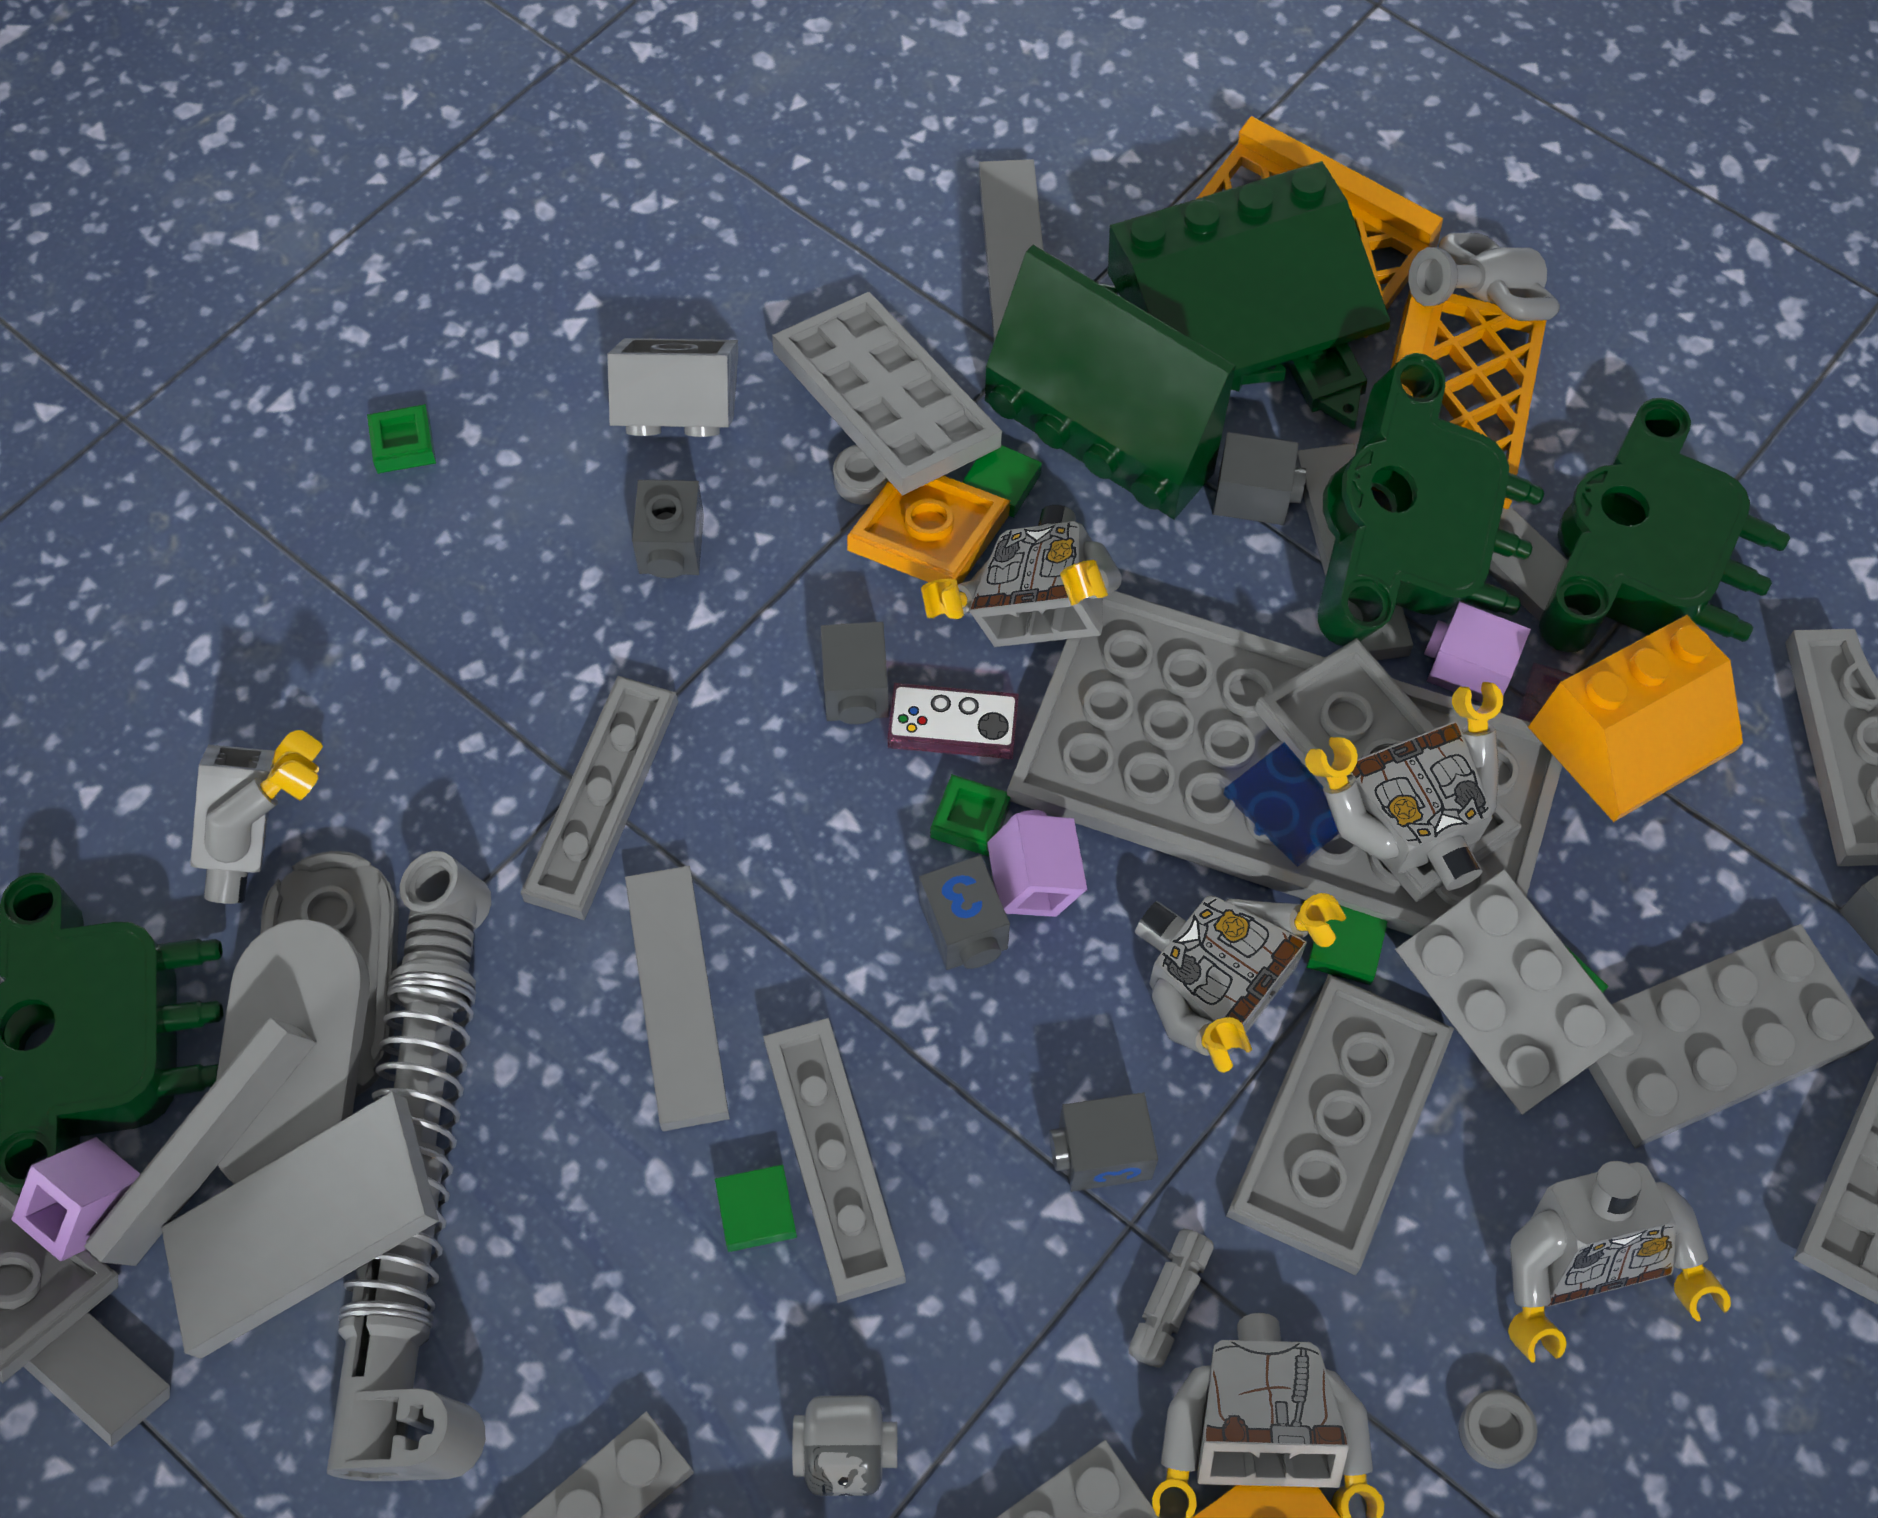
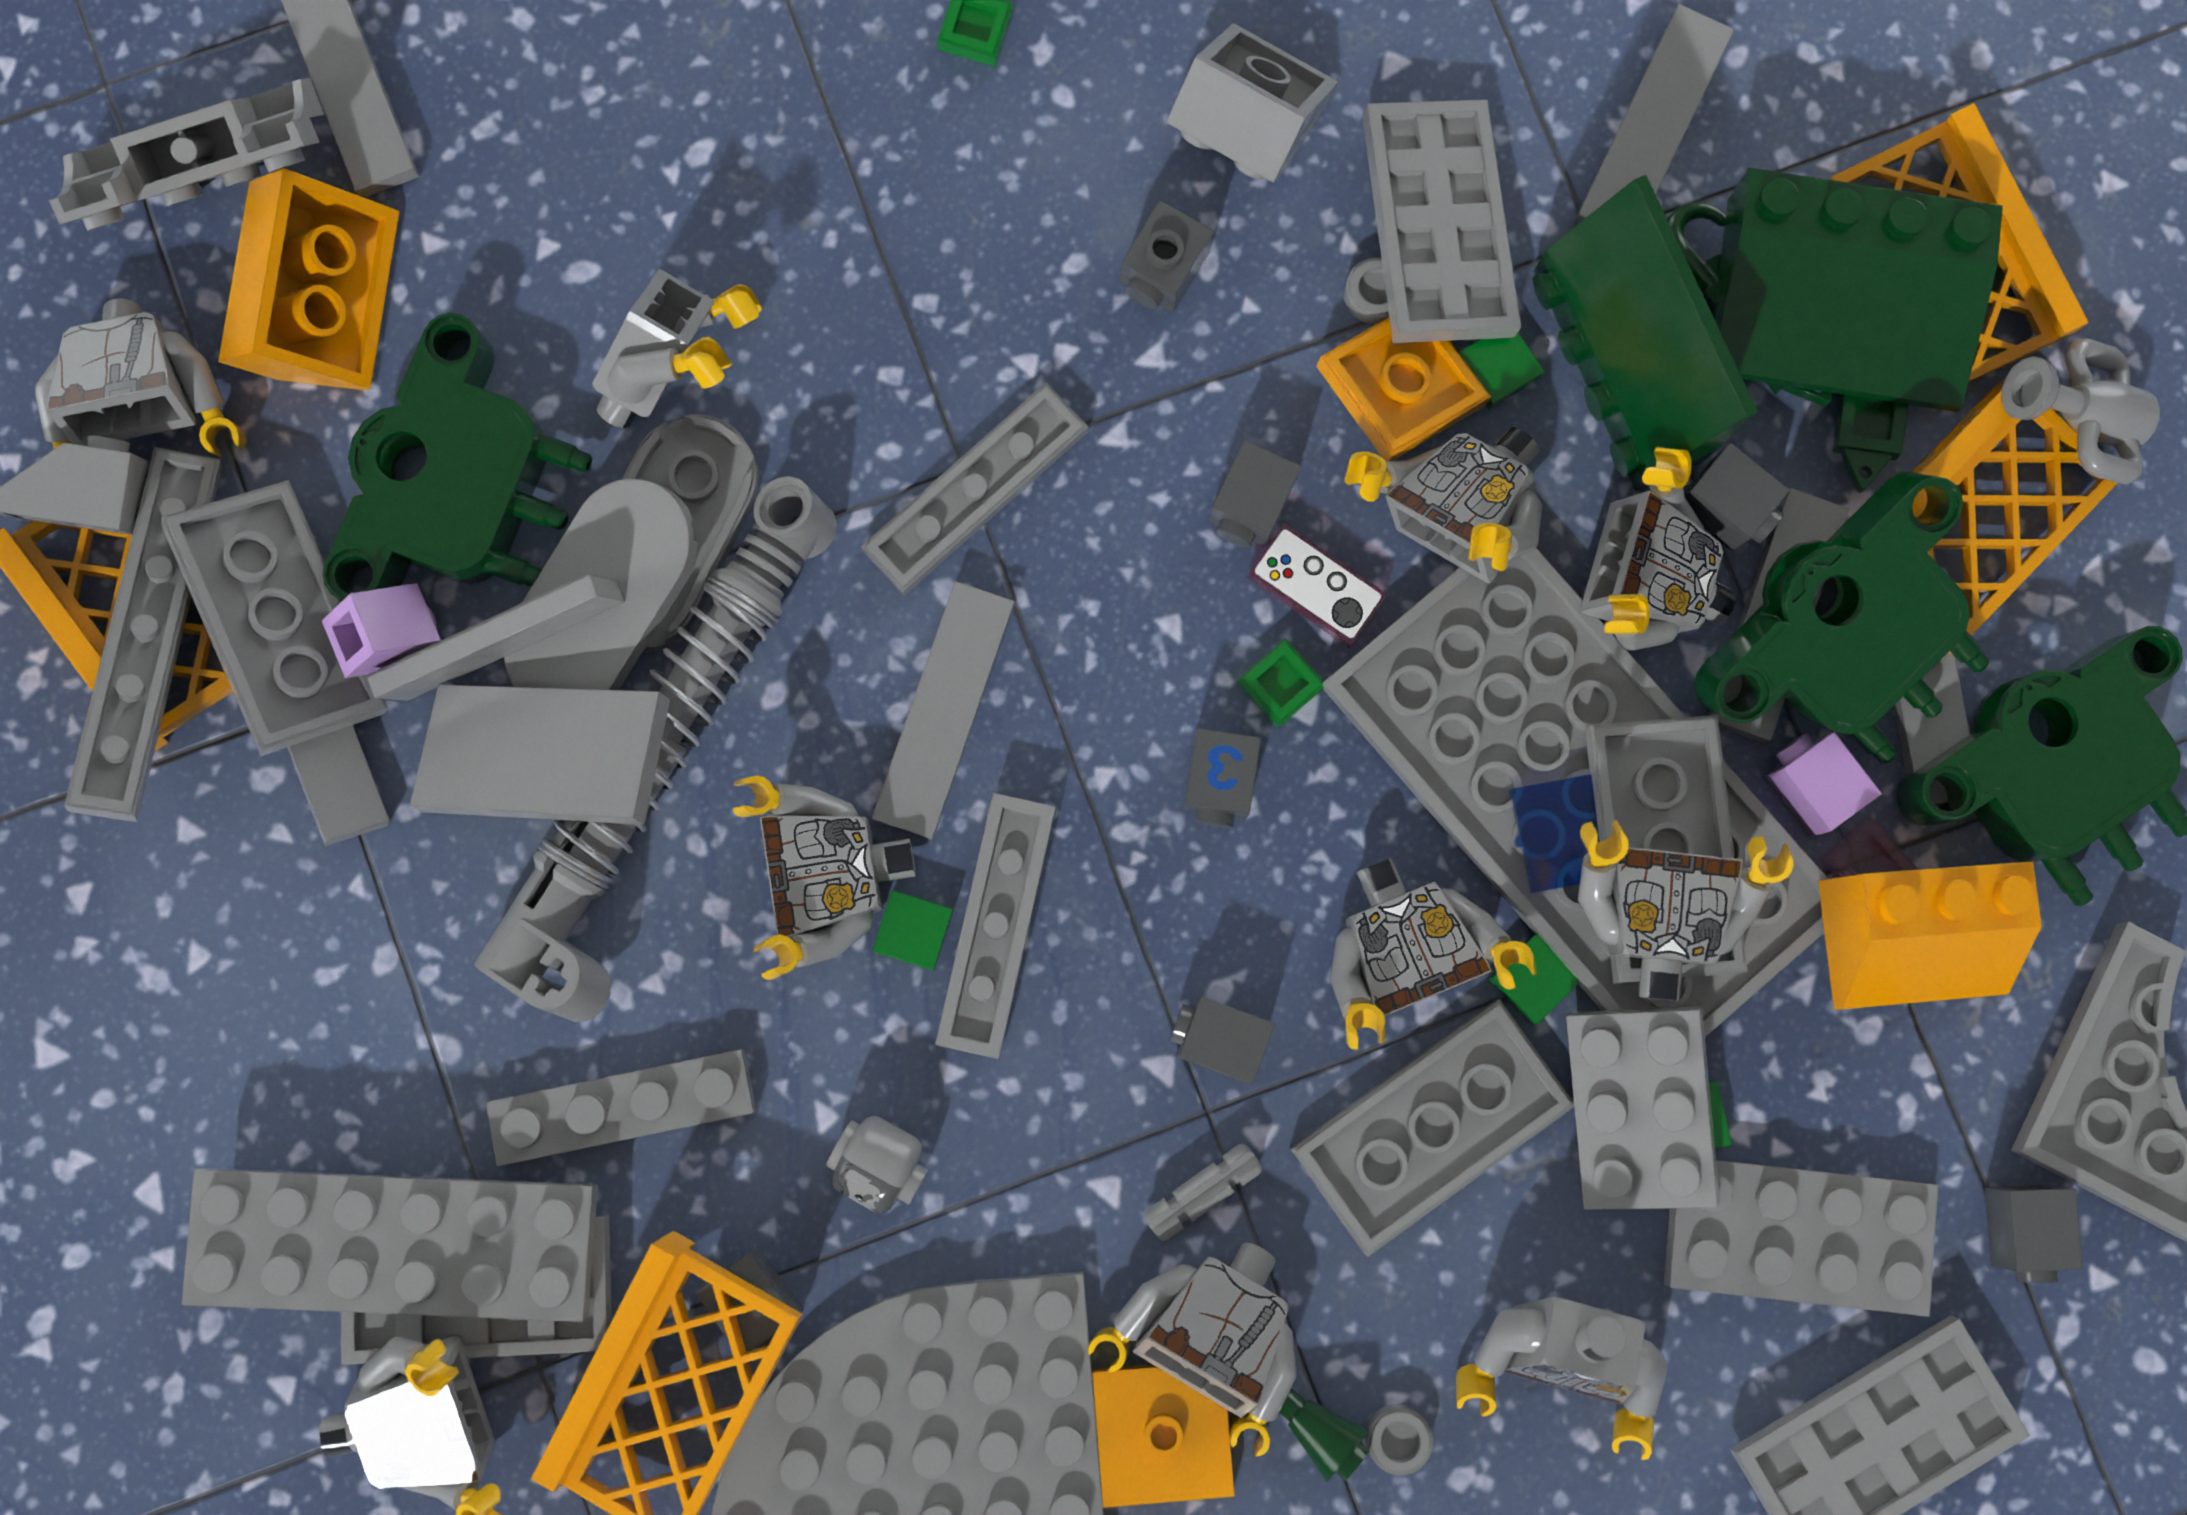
camera: 25 degrees right, 20 degrees up
lavender brick [987,810,1087,917] -> none
none -> torso [733,775,916,980]
none -> dark green cone [1279,1388,1371,1482]
none -> torso [1579,447,1736,650]

